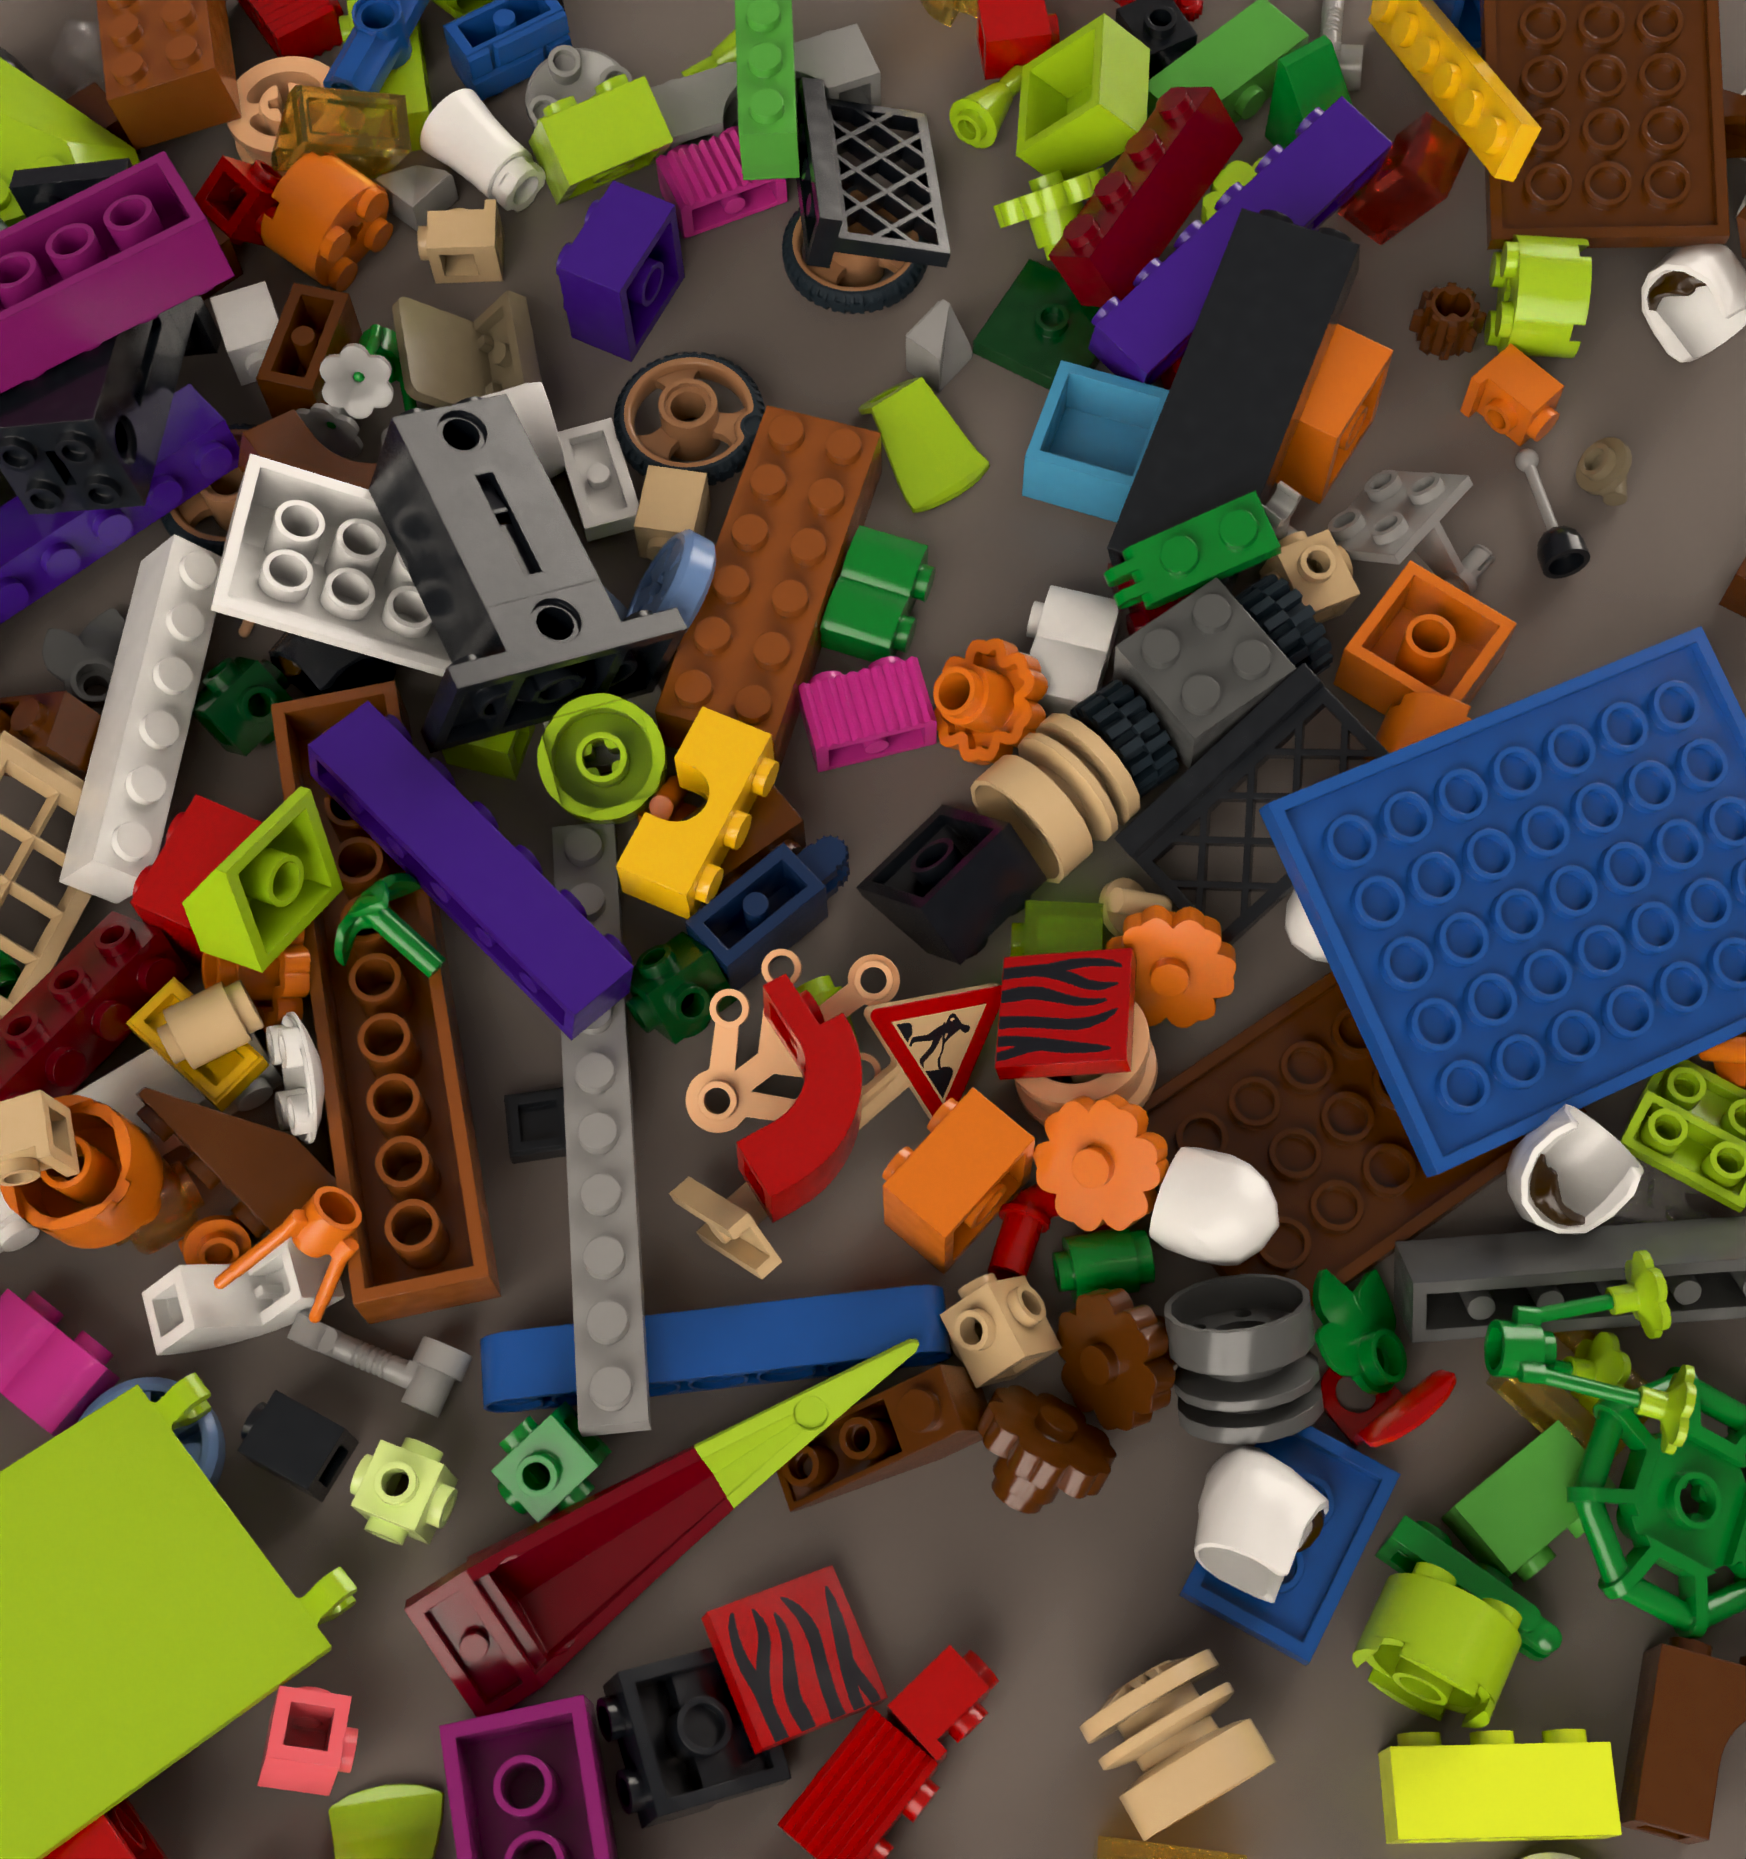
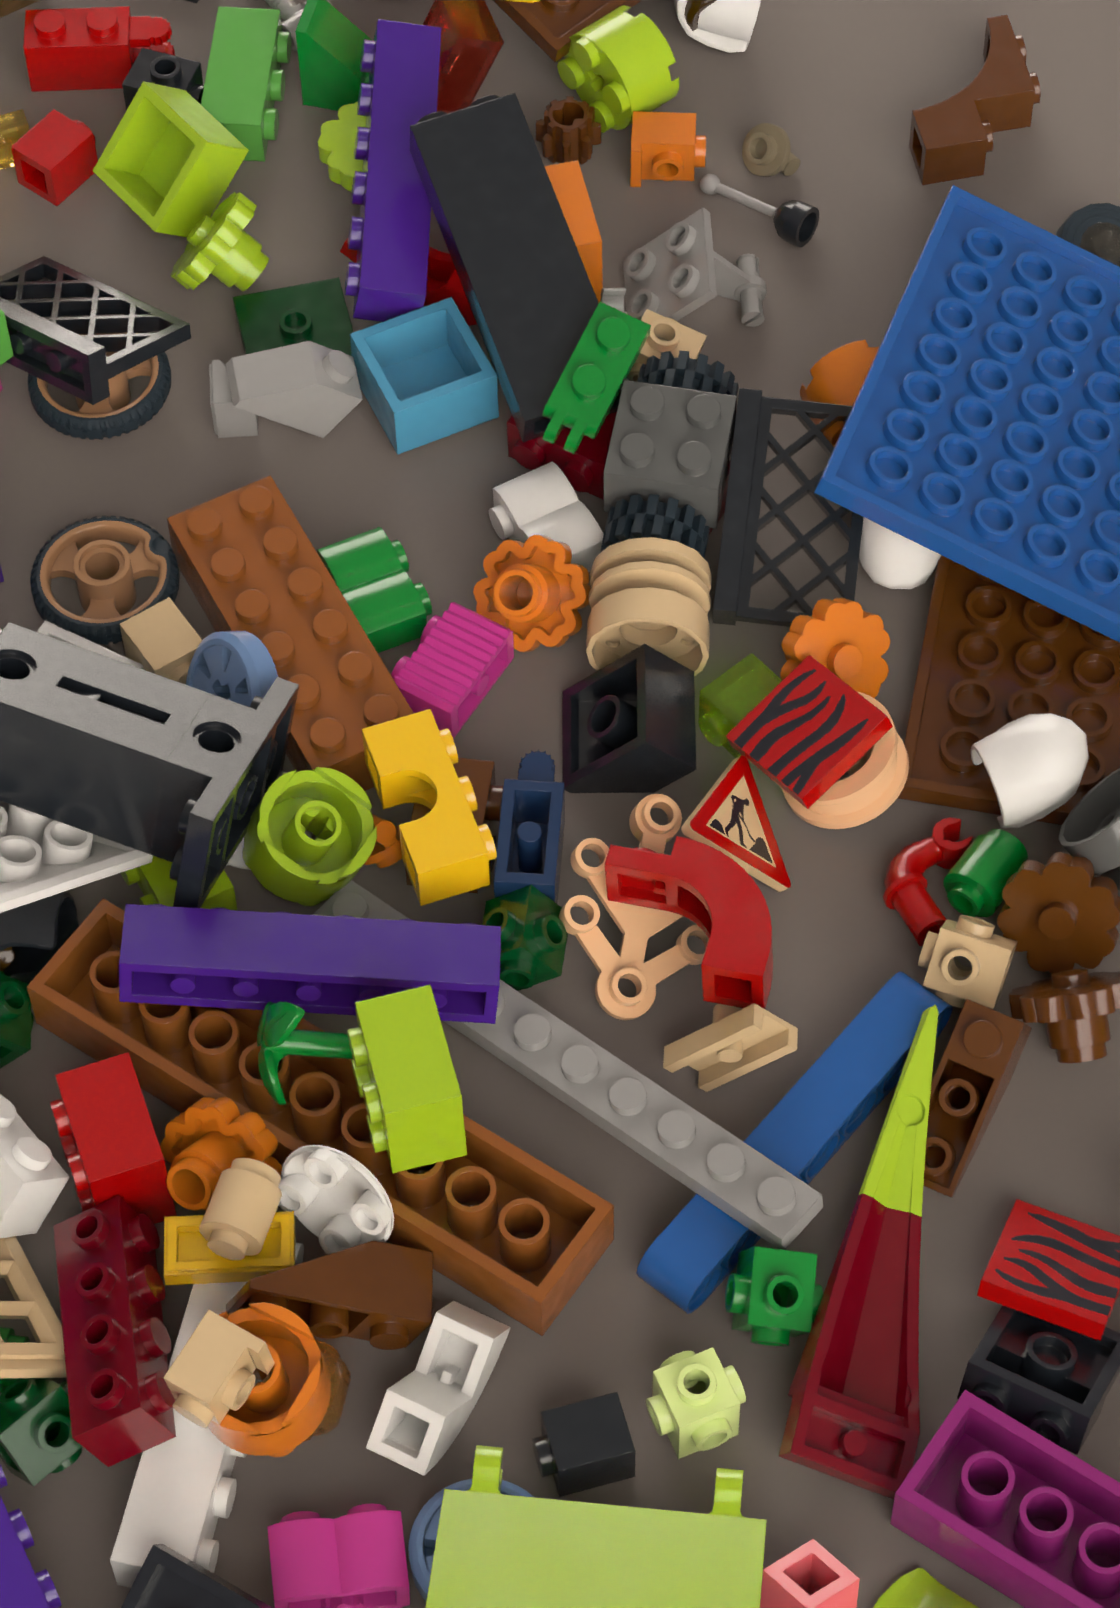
camera: 45 degrees left, 10 degrees down
orange plate [178,1214,251,1265] -> none
lime slope [182,786,343,973] -> none
orange plant [214,1186,362,1323] -> none
light grey brick [287,1313,473,1418] -> none
black tile [504,1087,566,1164] -> none
lime piece [858,377,990,513] -> none
orange brick [882,1087,1035,1274] -> none
lime cone [949,65,1022,148] -> none
orange plant [1033,1094,1170,1232] -> none
dark red brick [1048,87,1243,307] -> none
tan plate [1099,878,1172,937] -> none
orange brick [1333,560,1517,715] -> none
none -> light grey slope [226,341,363,438]
none -> lime piece [347,985,467,1174]

